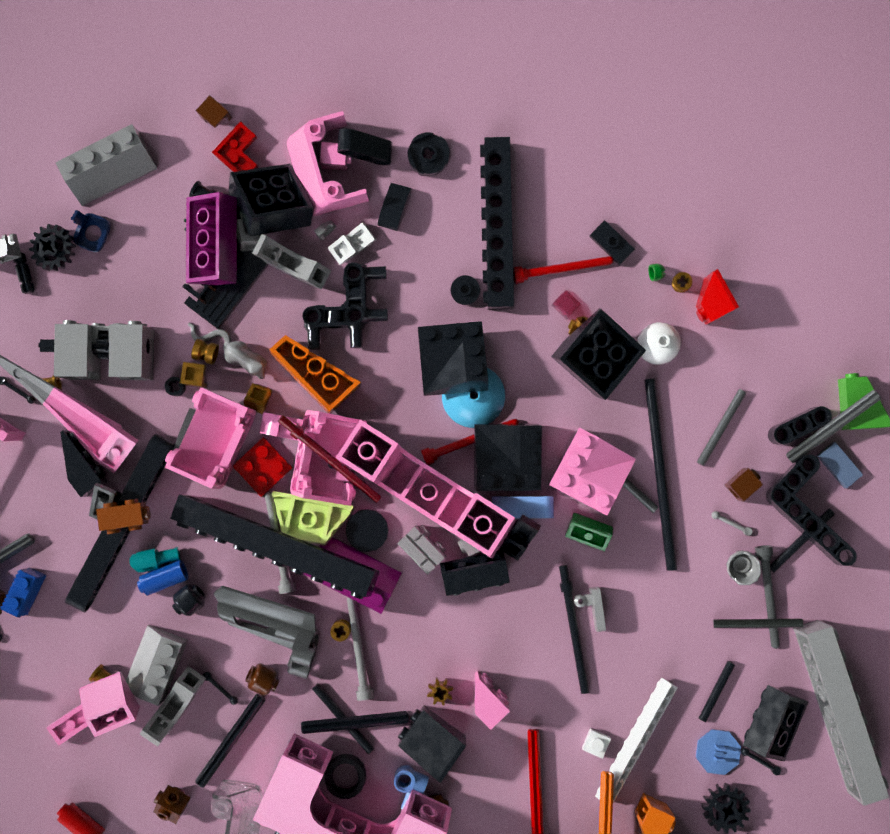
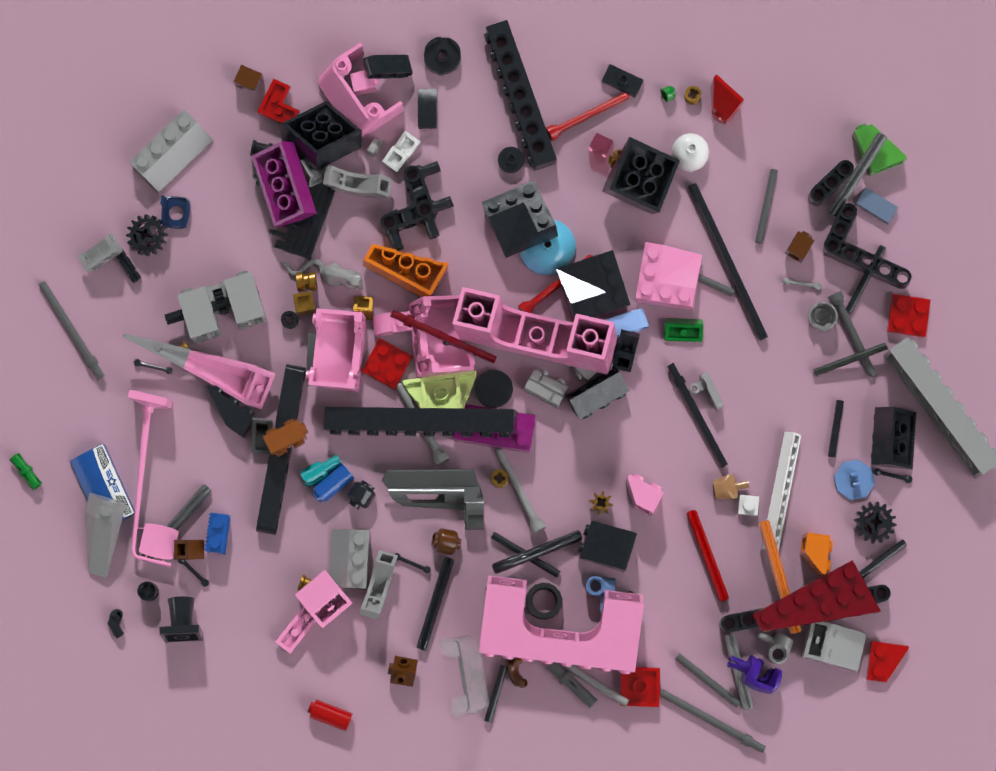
camera: 20 degrees left, 5 degrees down
none -> medium nougat piece [712,474,749,500]
none -> red plate [887,294,931,338]

